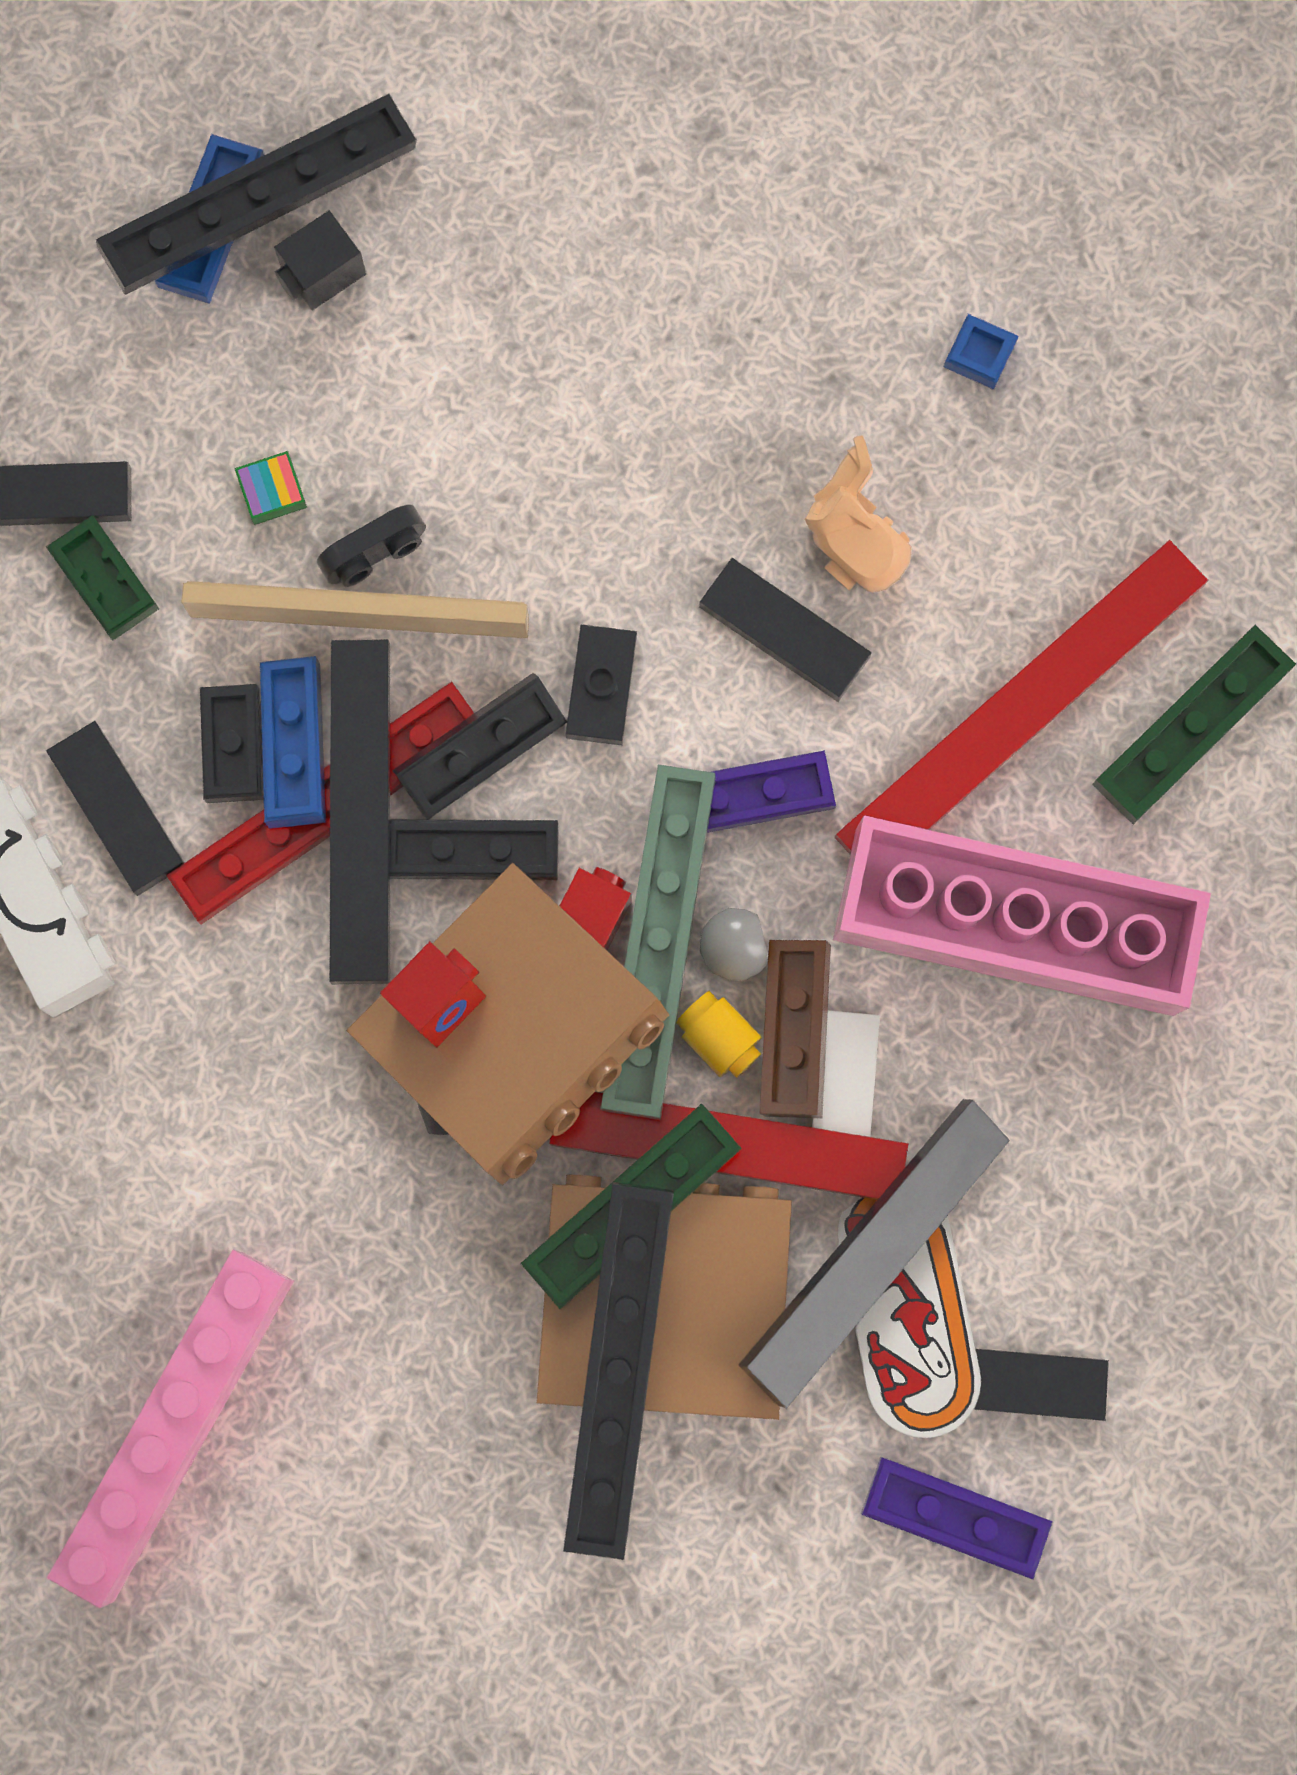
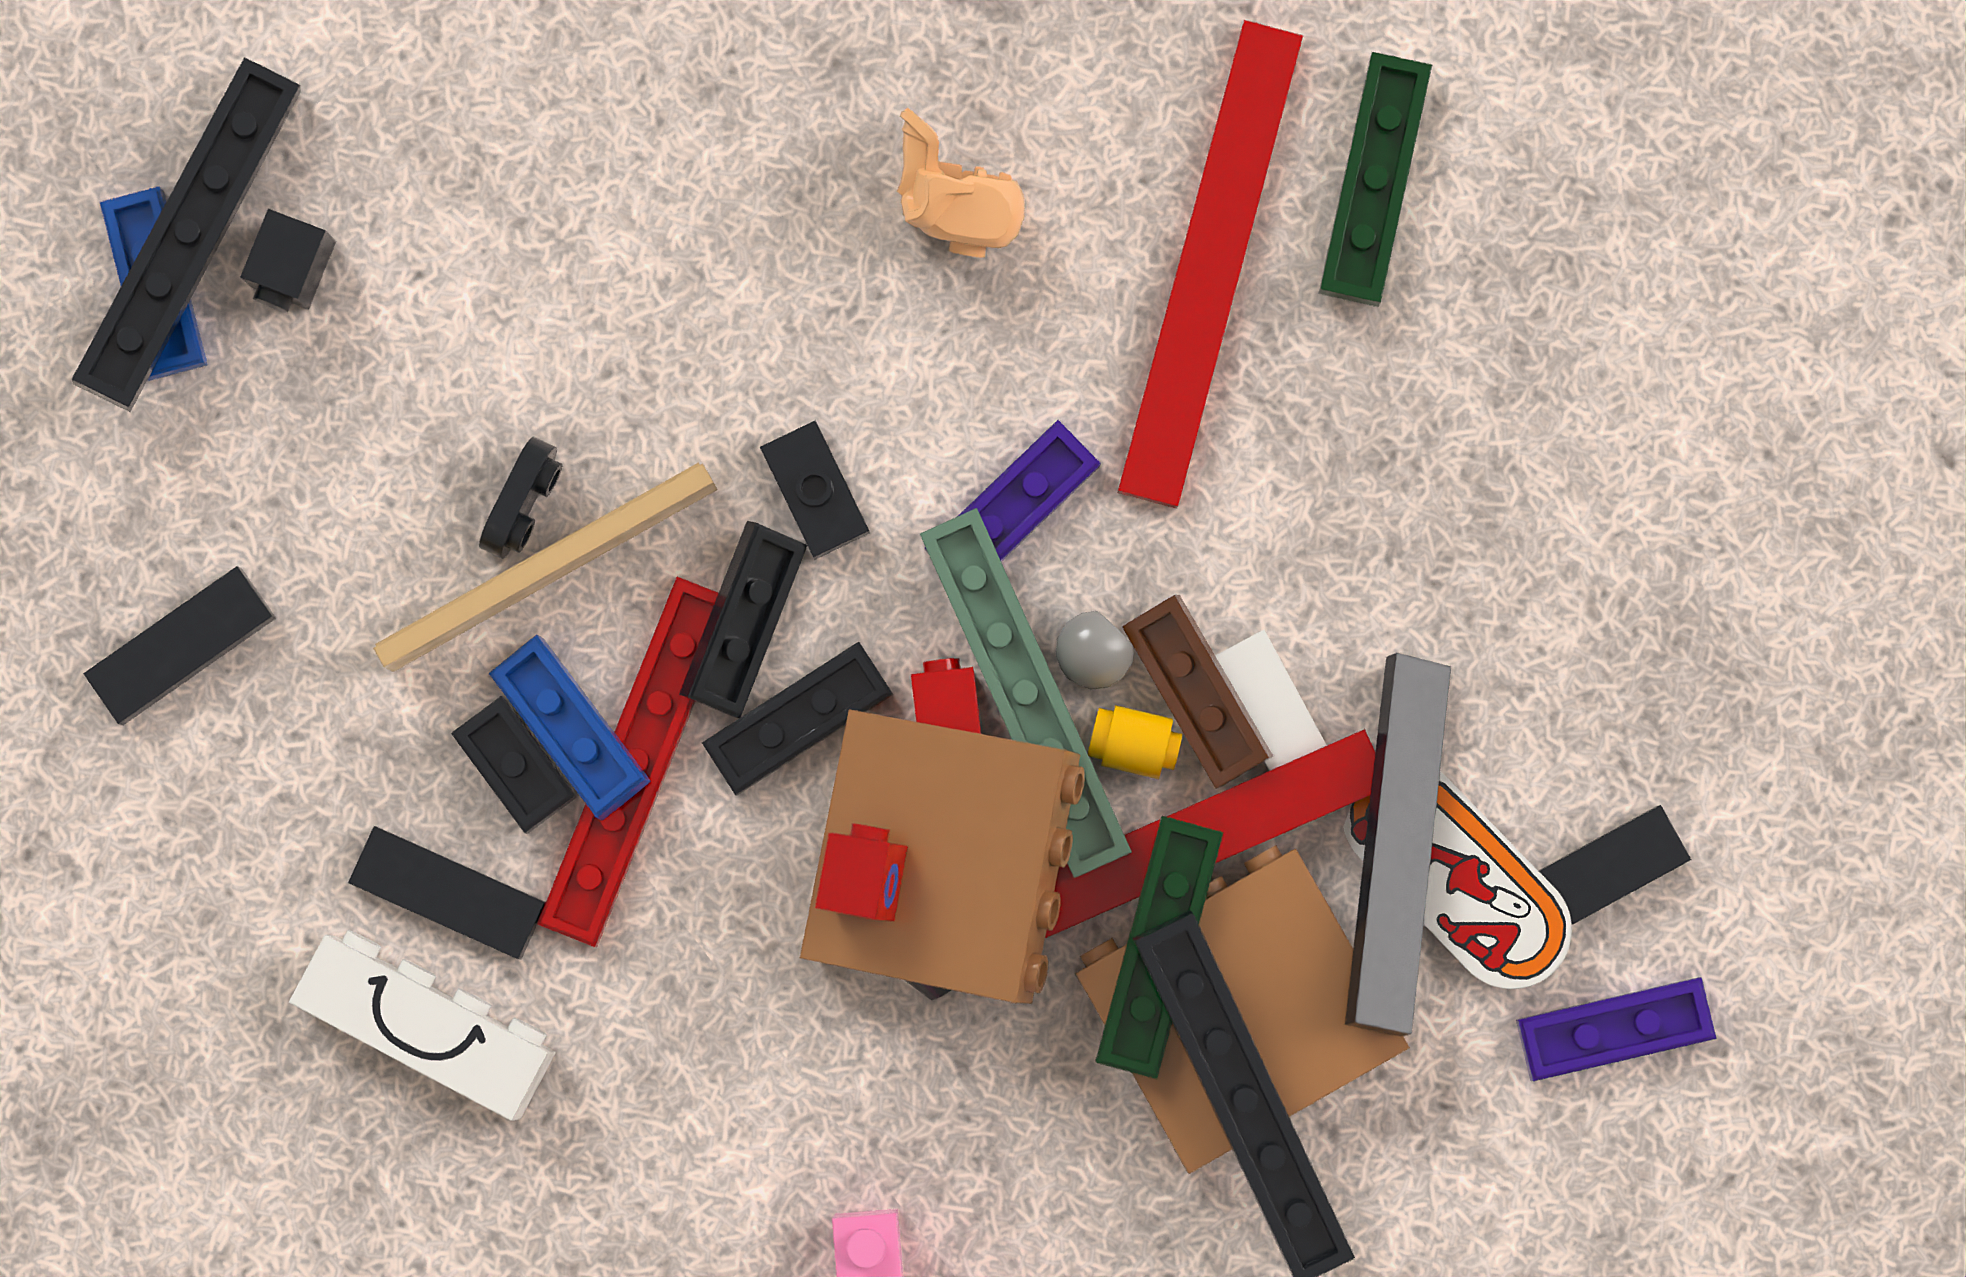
camera: 30 degrees left, 5 degrees up
dark green plate [46,515,159,641] -> none
tile [234,451,307,525] -> none
black tile [329,639,390,985] -> none
black tile [699,558,872,702] -> none
bright pink brick [833,816,1211,1016] -> none

